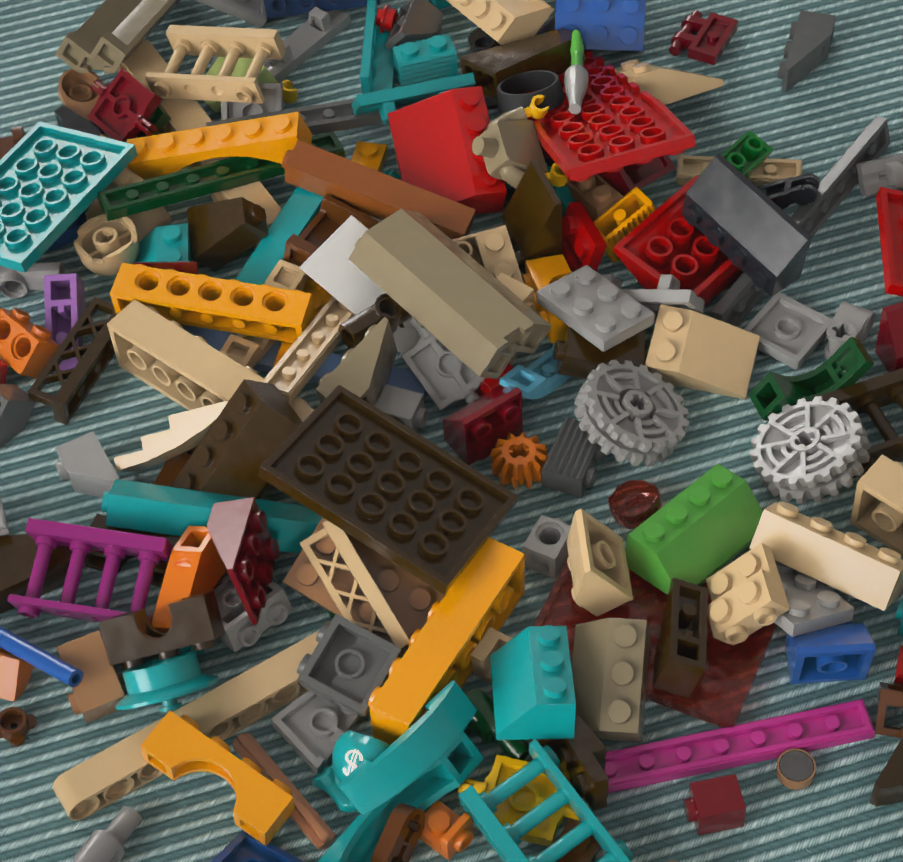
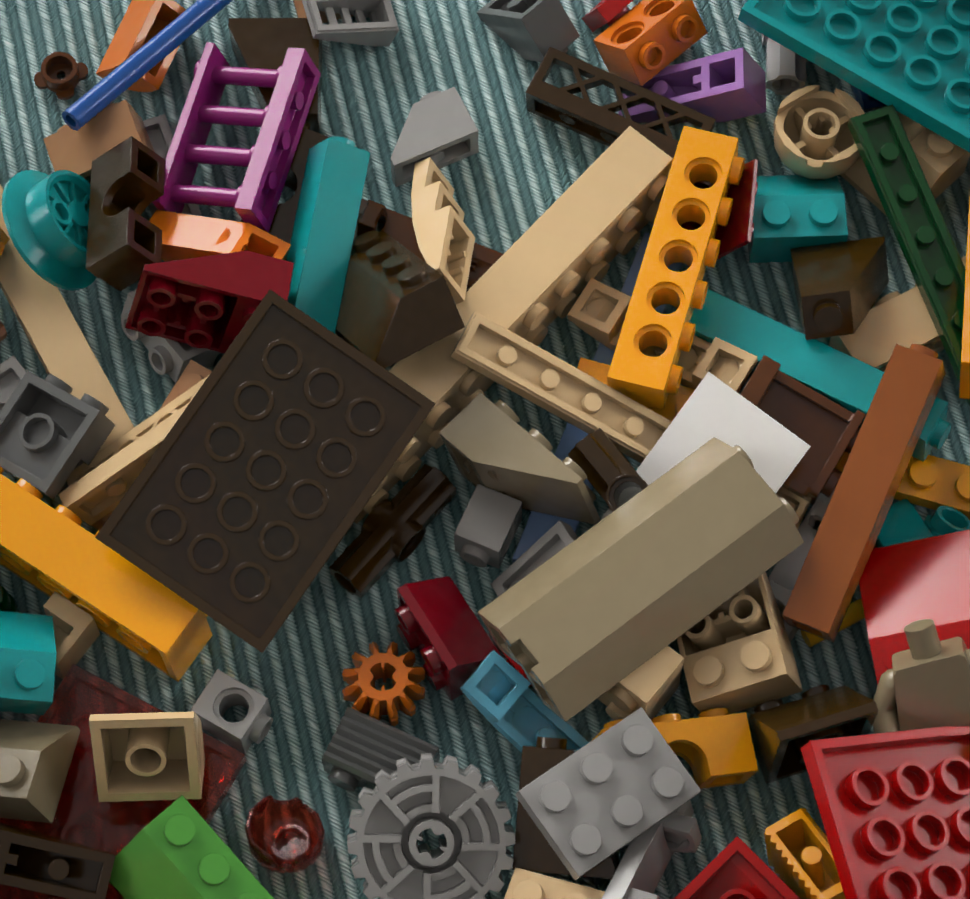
camera: 90 degrees right, 15 degrees up
red plate [562,201,607,272] -> none

